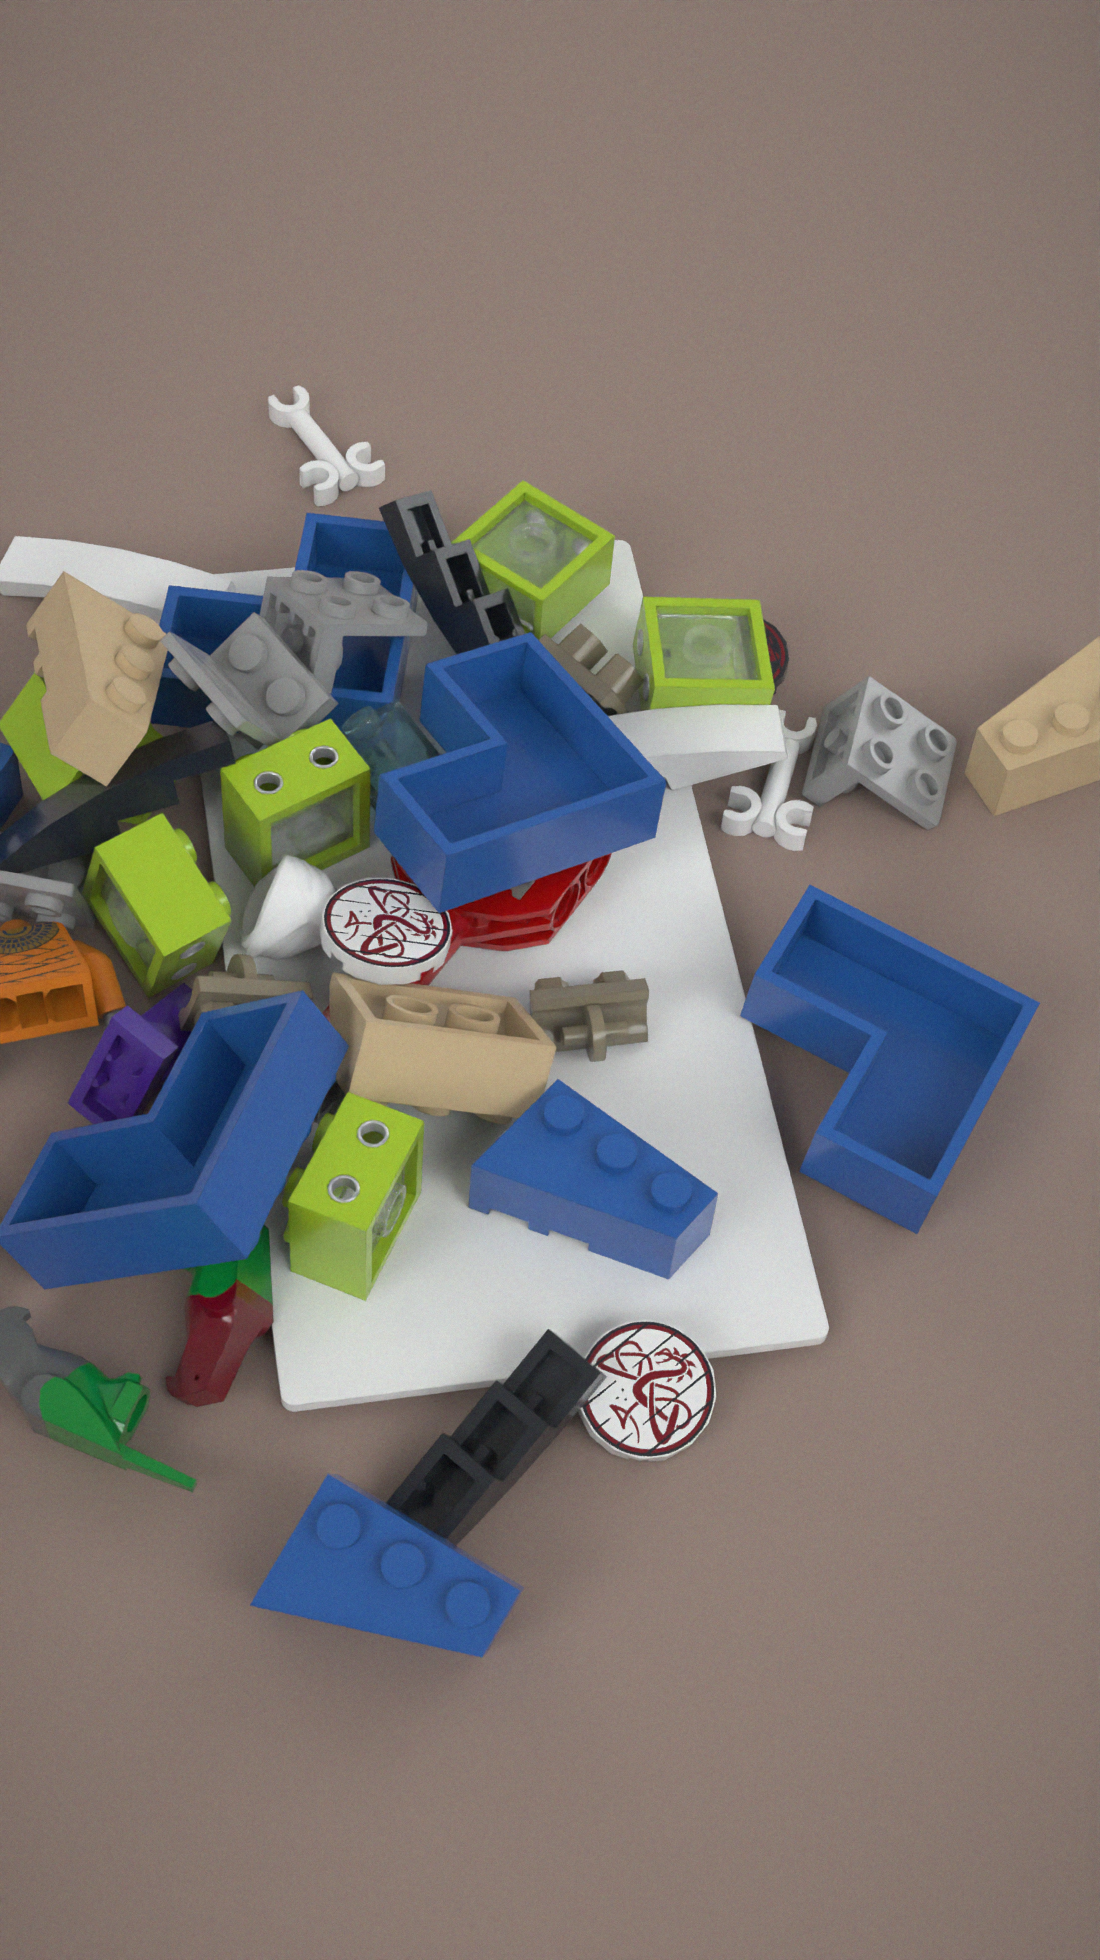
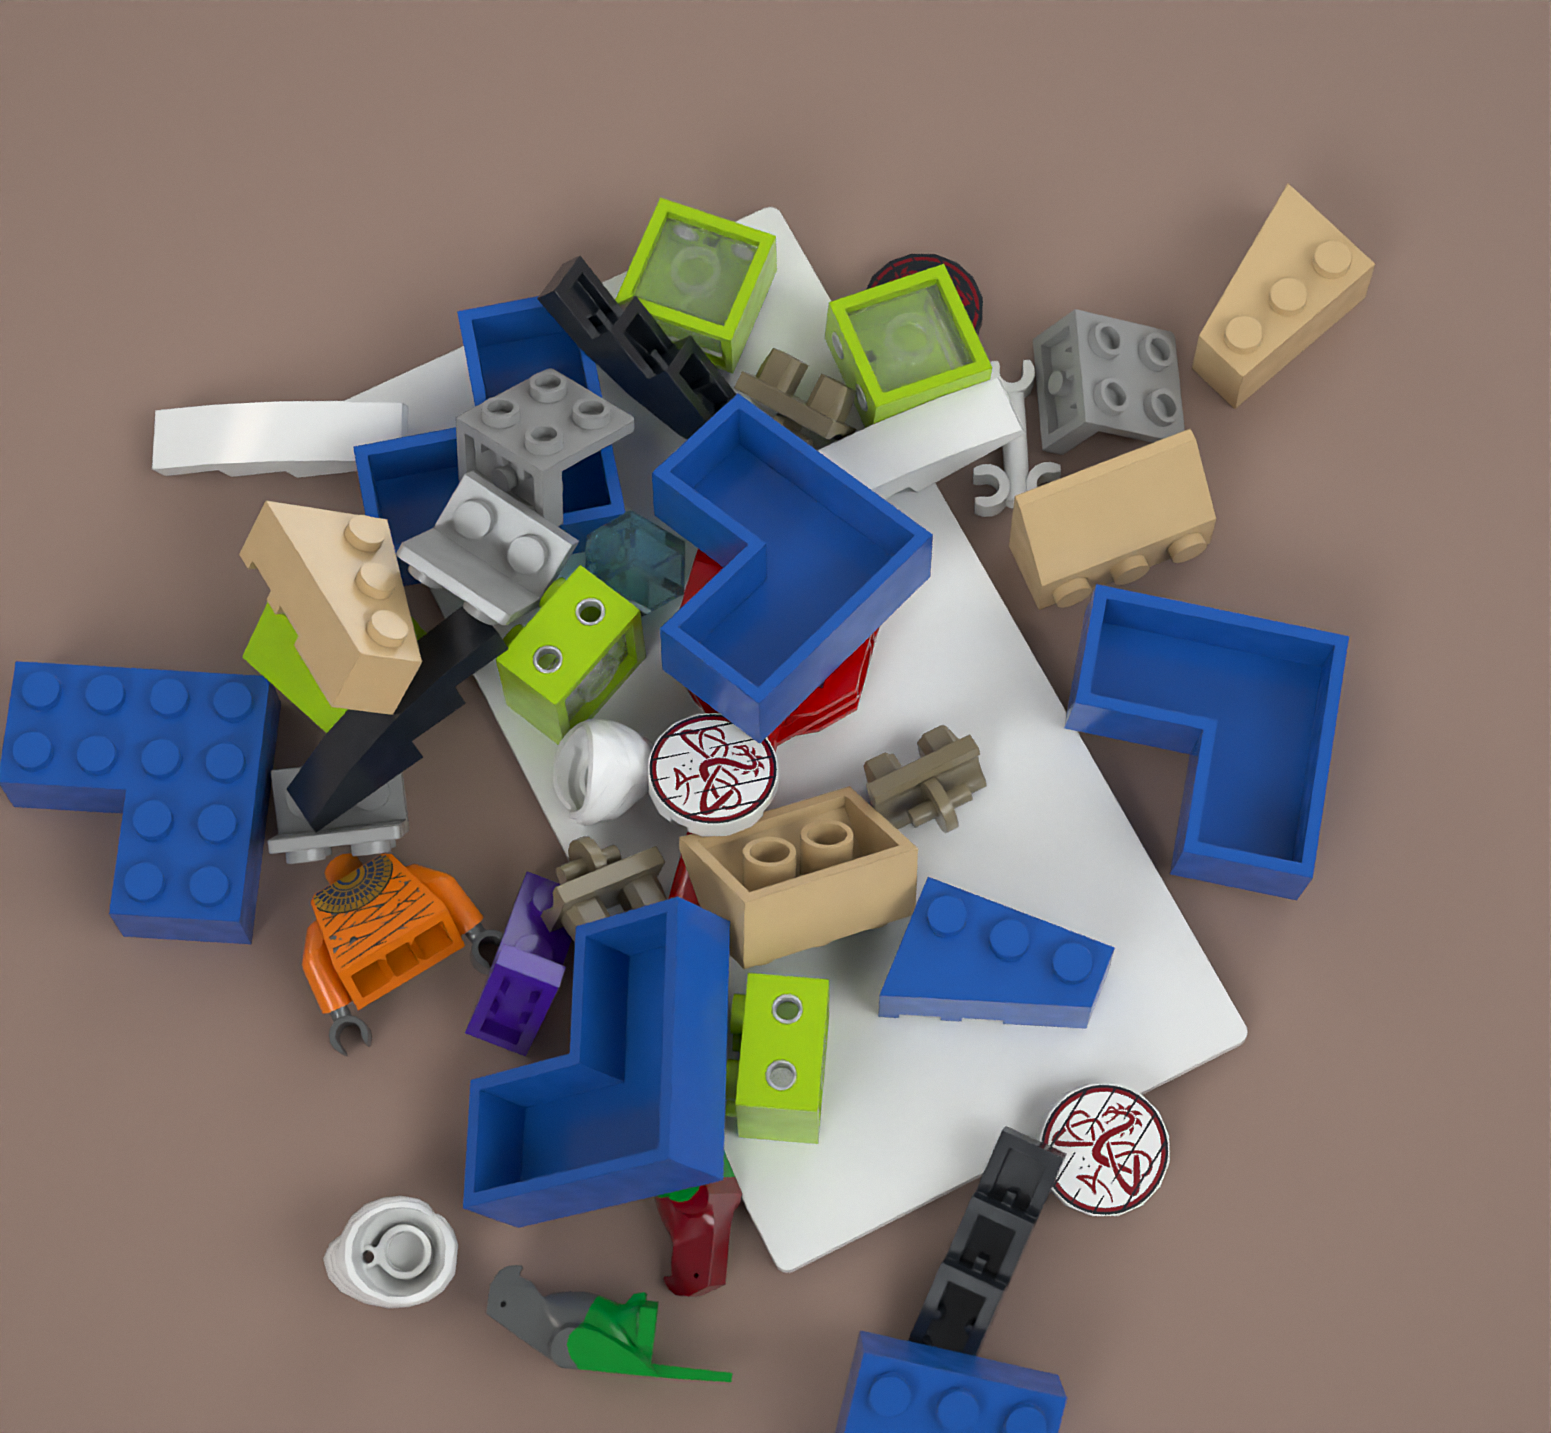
camera: 10 degrees left, 15 degrees up
lime piece [82,812,232,998] -> none
white bar [268,385,385,506] -> none
none -> tan slope [1009,428,1216,610]

